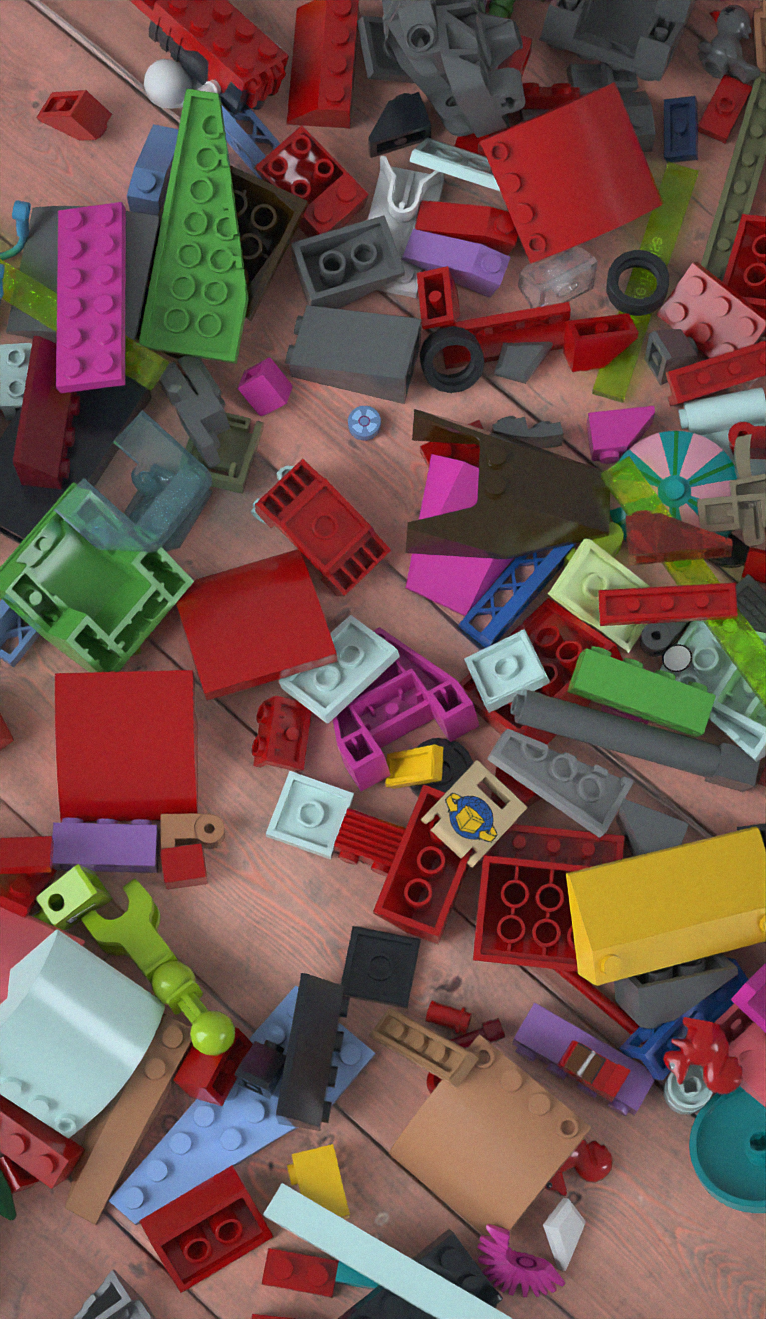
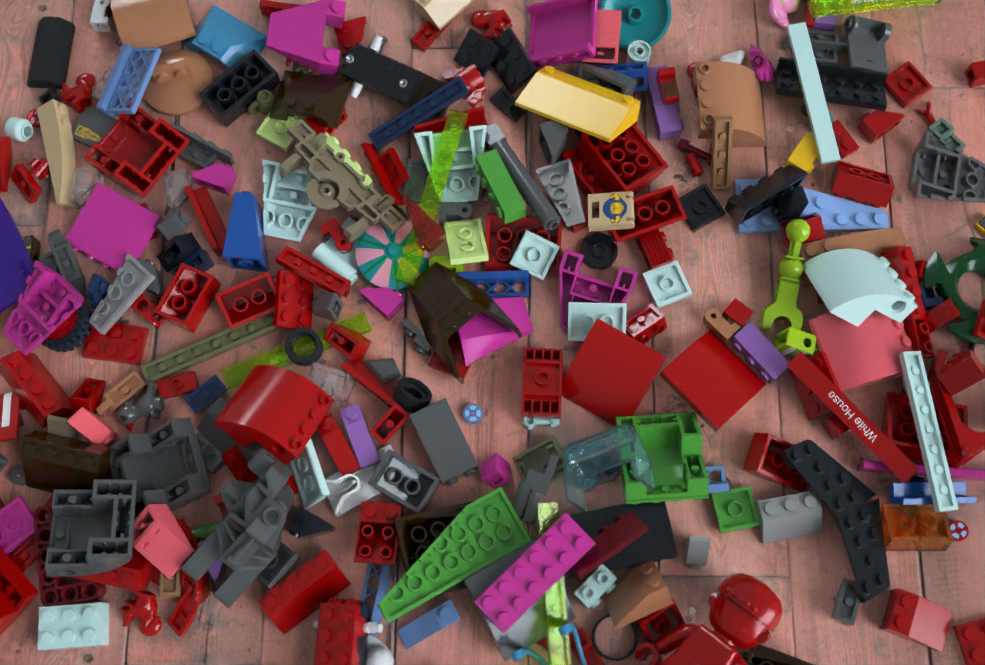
camera: 130 degrees left, 0 degrees up
yellow tile [385,745,443,789] -> none
red tile [598,582,738,626] -> none
white sticker [662,644,692,672] -> none
red animal [663,1017,743,1094] -> none

